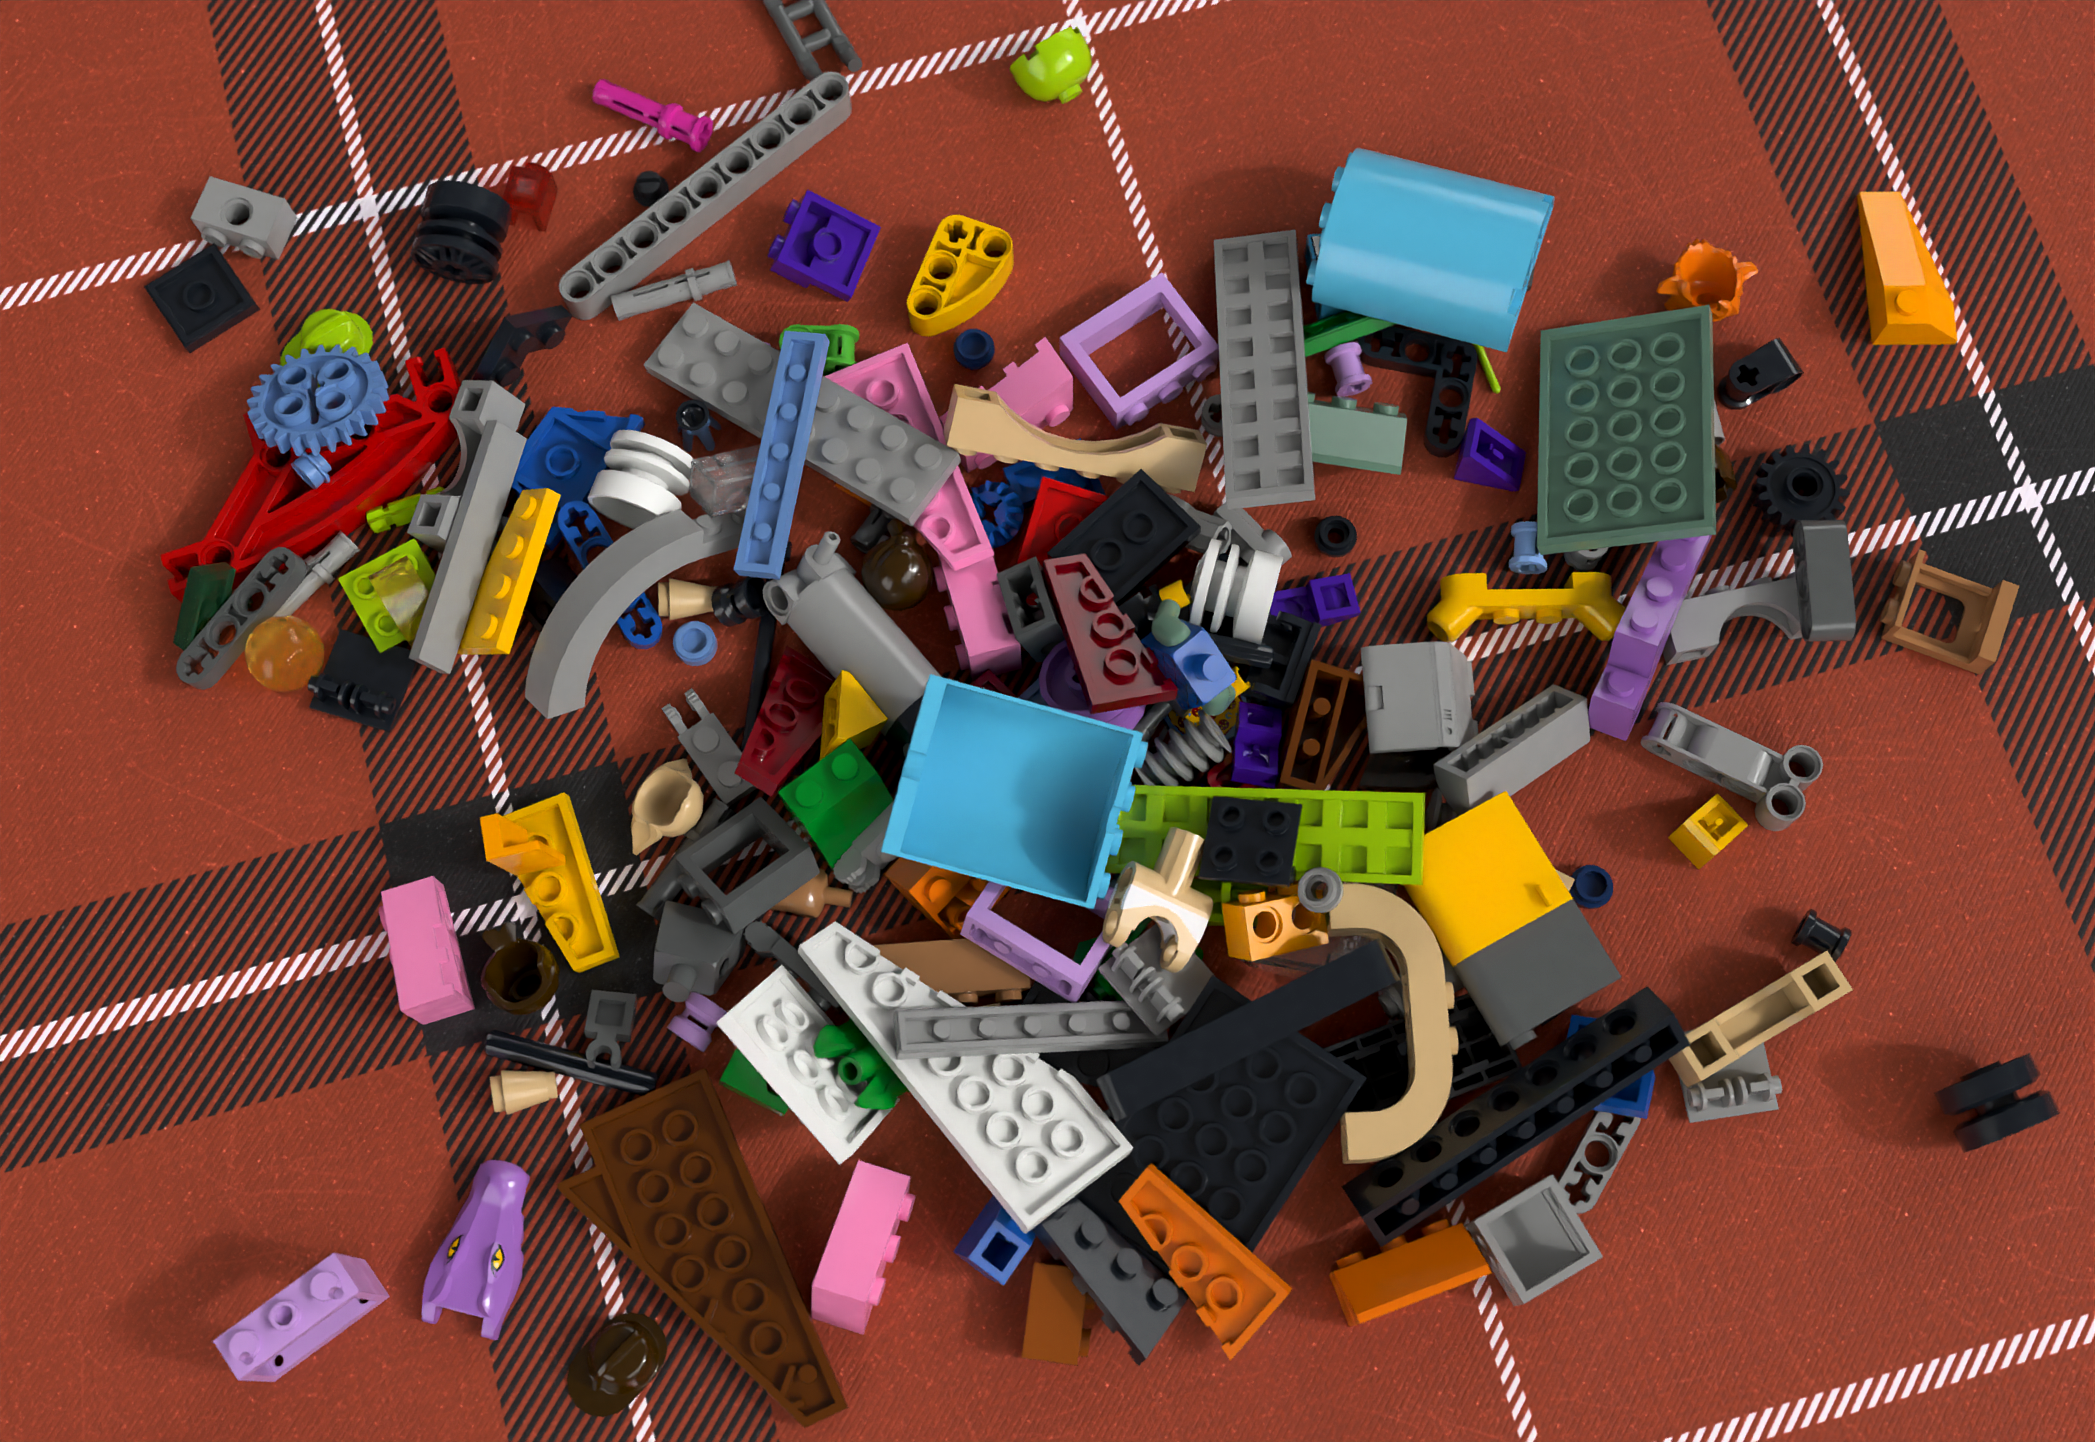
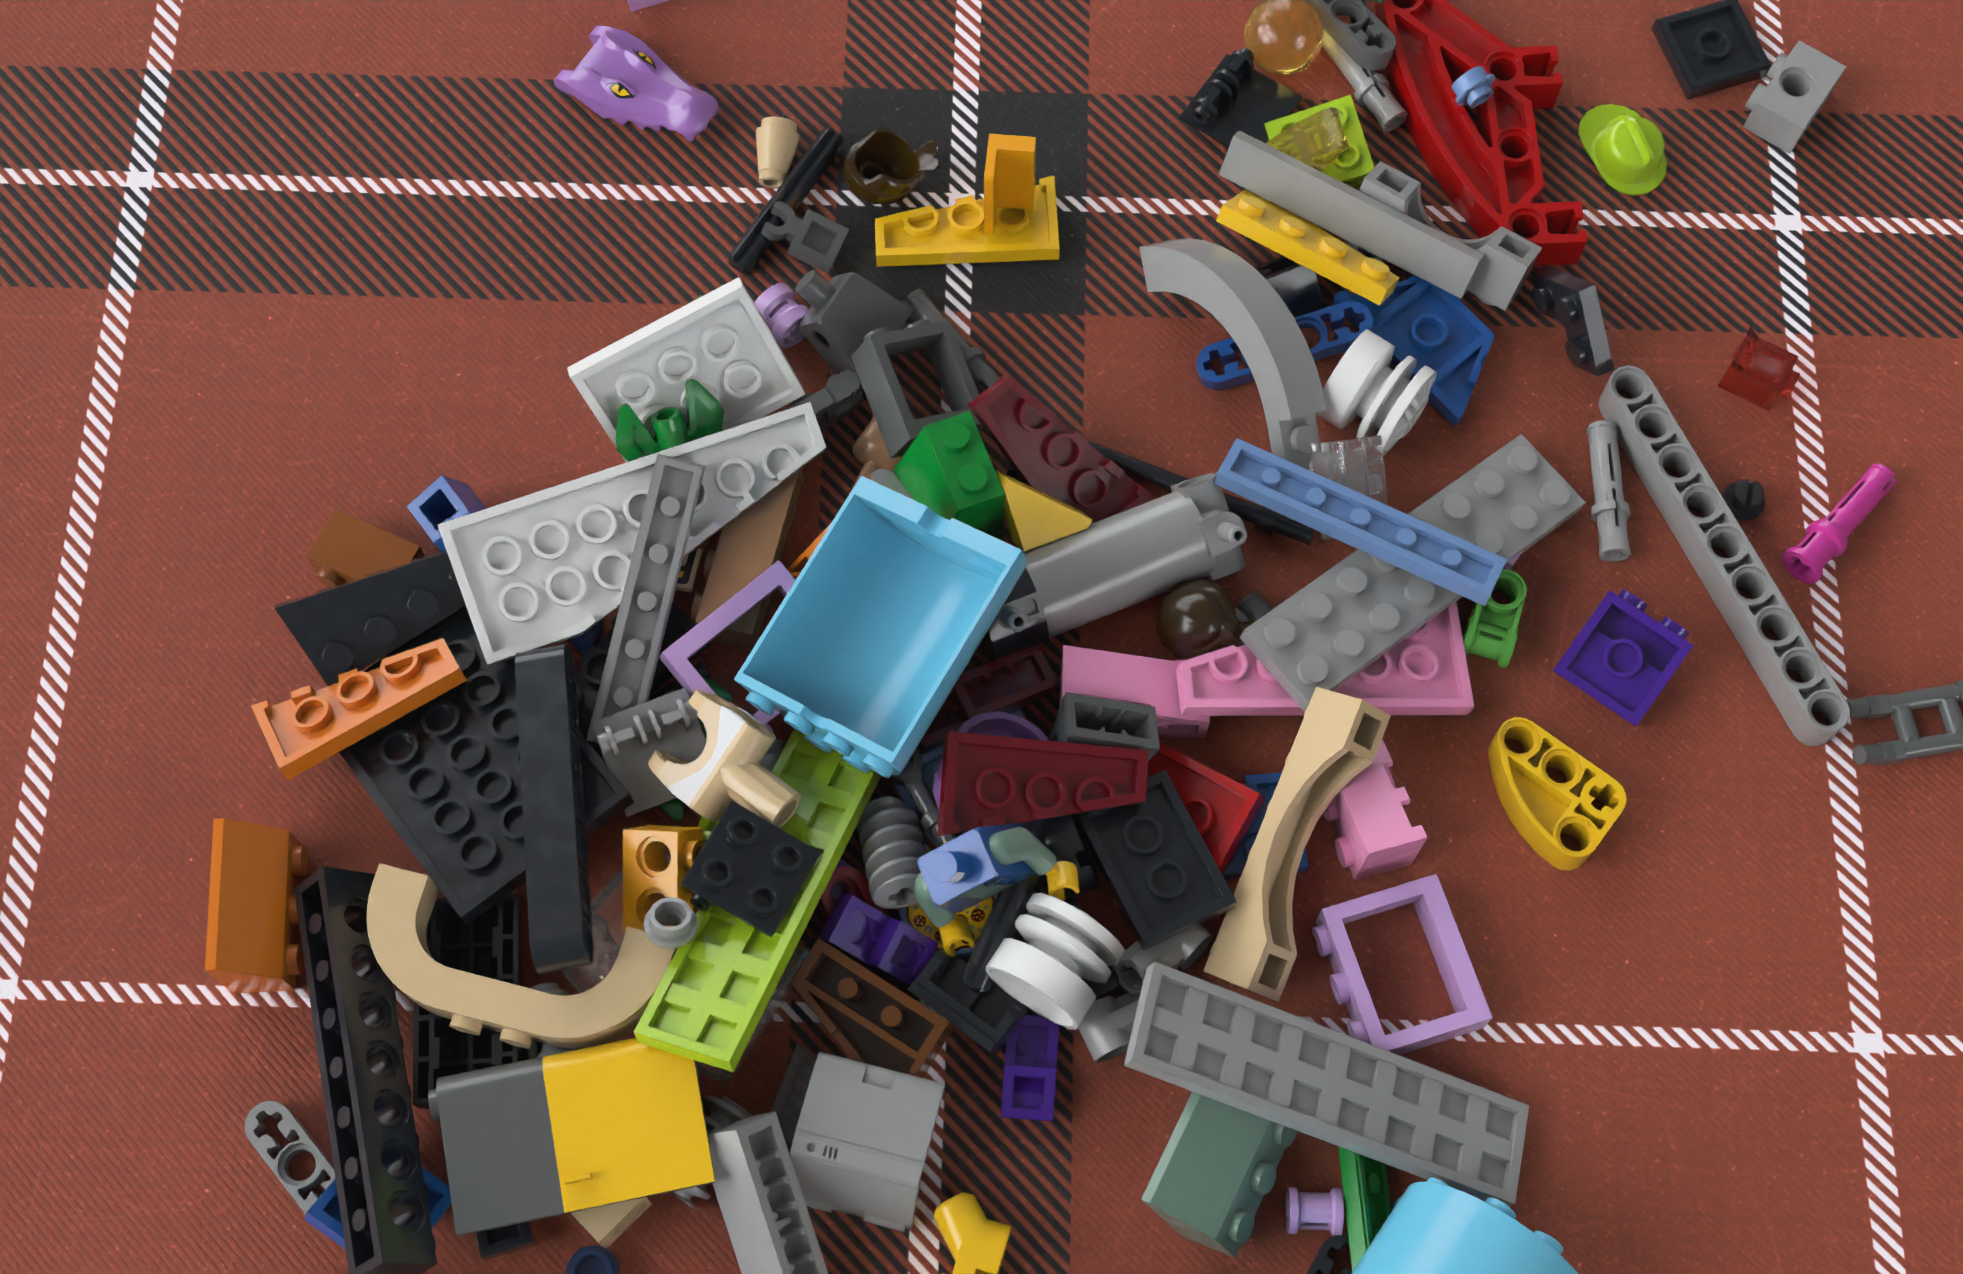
camera: 105 degrees right, 5 degrees down
medium blue gear [247,344,389,456] -> none
lime axle [366,486,444,533] -> none
bright pink wedge [379,876,475,1025] -> none
black wheel [410,180,512,285] -> none
reddish brown wing [557,1068,849,1428] -> none
dark brown piece [567,1312,667,1417] -> none
tan piece [631,759,704,855] -> none
tan cone [658,578,718,621] -> none
light grey hinge [661,688,757,808] -> none
medium blue tile [673,621,718,666] -> none
piece [676,400,721,452] -> none
black wheel [711,576,770,627] -> none
bright pink wedge [811,1160,915,1335] -> none
dark blue plate [953,329,995,370] -> none
blue gear [970,480,1024,548] -> none
lime cylinder [1009,26,1092,104] -> none
black plate [1314,516,1357,558] -> none
light grey piece [1465,1174,1603,1306] -> none

